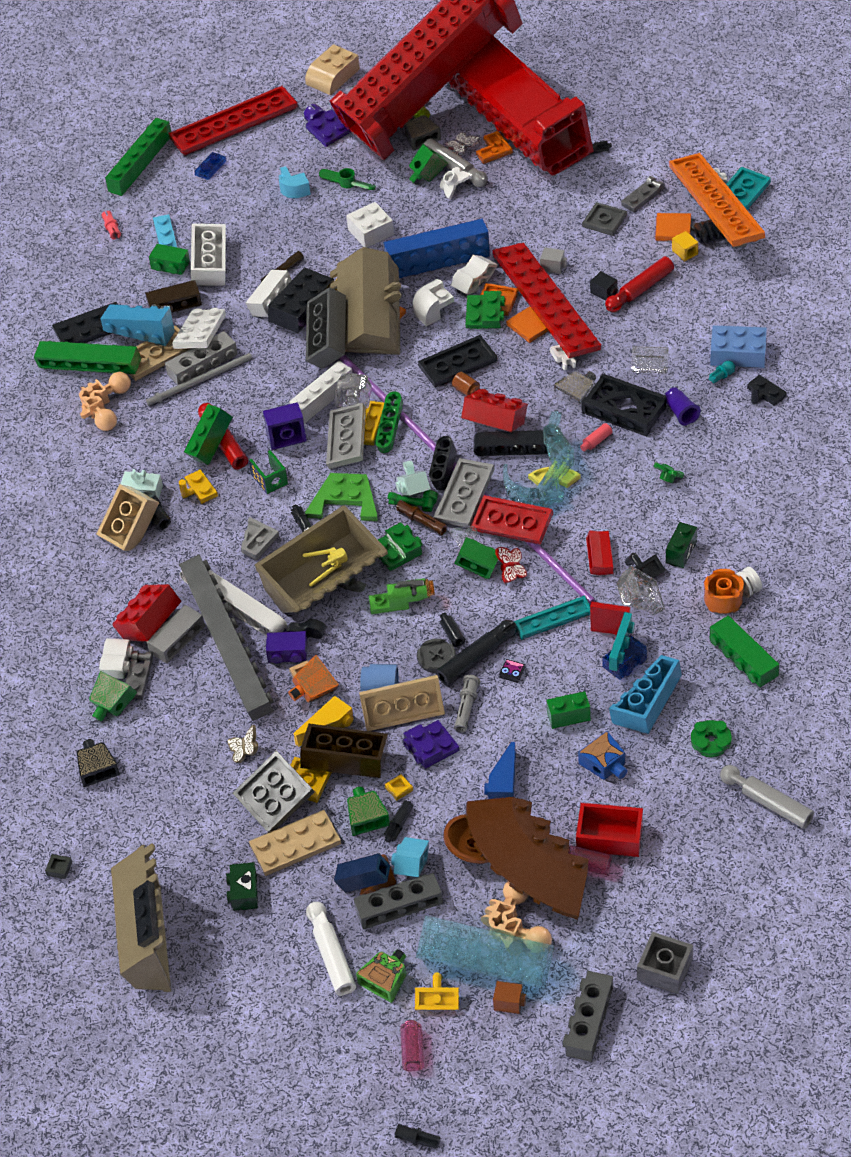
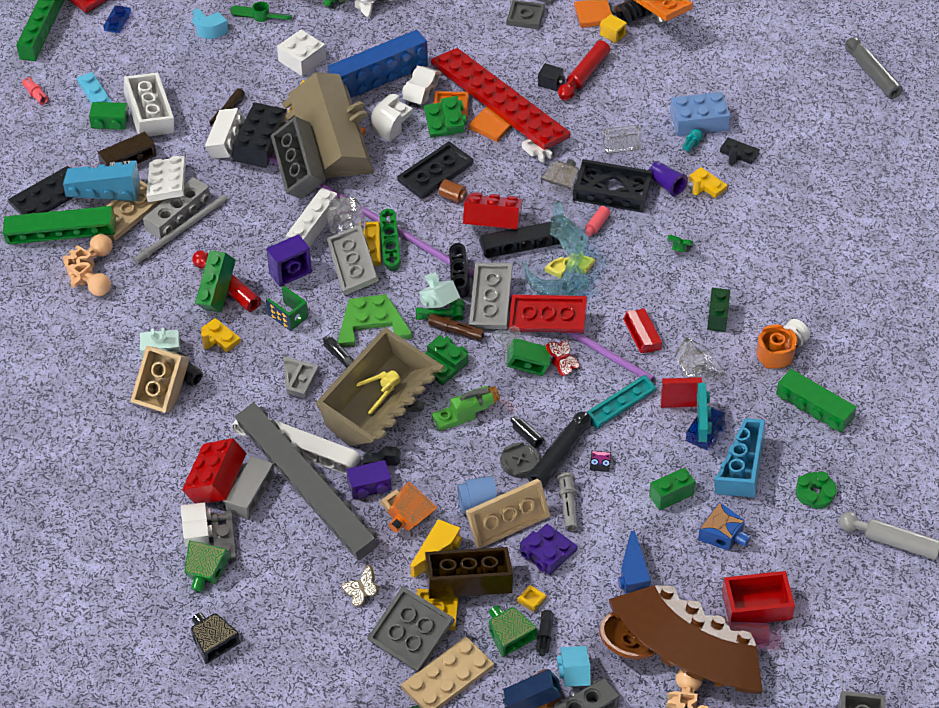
camera: 20 degrees left, 0 degrees up
light grey brick [540,247,567,274] -> none
black plate [623,553,666,591] -> none
none -> yellow plate [689,167,728,198]

